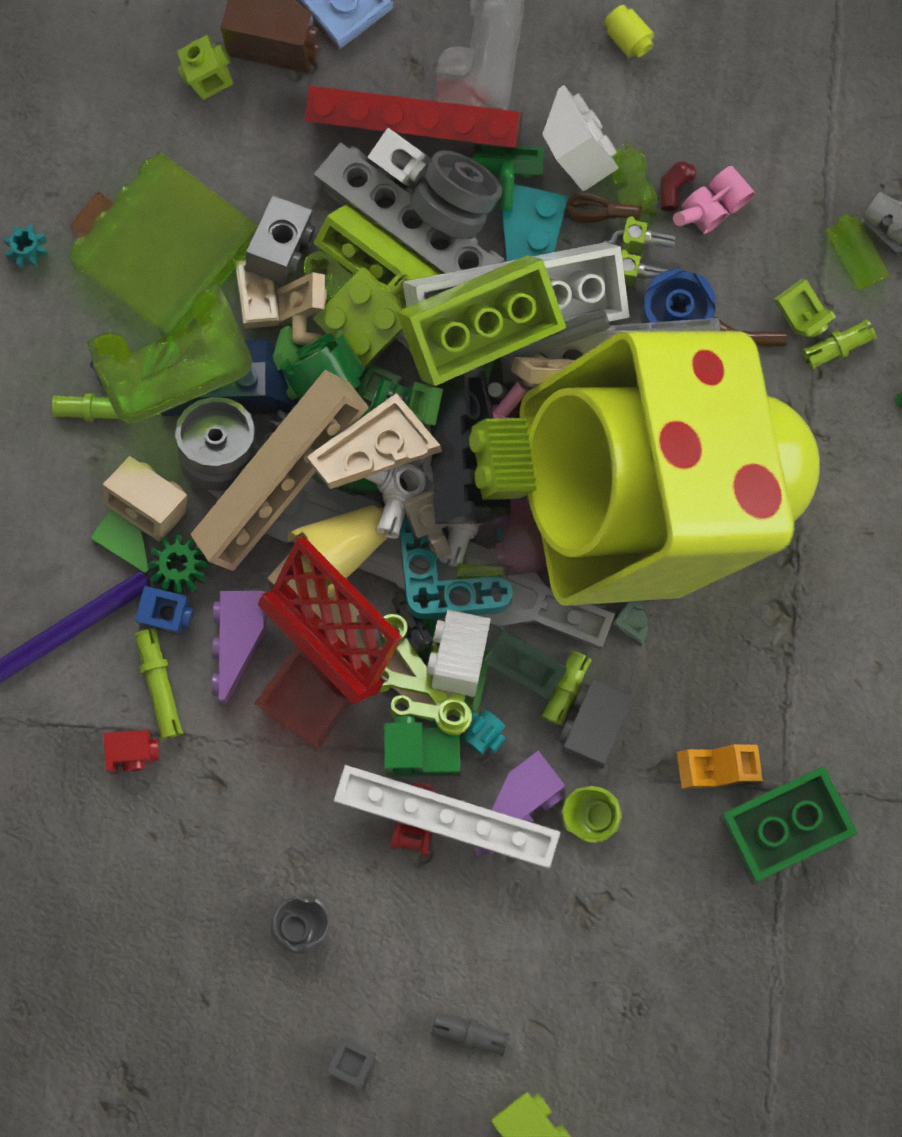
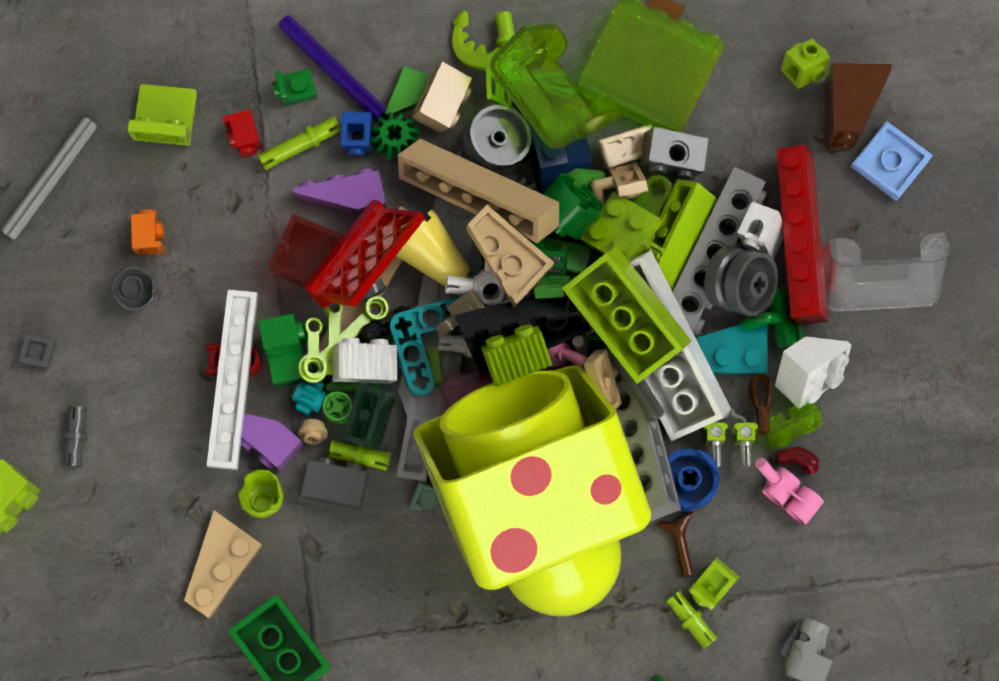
camera: 75 degrees right, 0 degrees up
neon yellow brick [603,5,654,58] -> none
light orange slope [677,744,763,789] -> none
clear neon green hinge [825,214,890,291] -> none
none -> light grey axle [2,117,97,239]
none -> lime bracket [128,84,197,146]
none -> orange brick [131,209,166,255]
none -> tan wing [184,510,263,619]
none -> green bracket [272,68,318,107]
none -> tan plate [298,419,328,445]
none -> bright green wheel [323,391,354,425]
none -> lime piece [452,10,517,108]

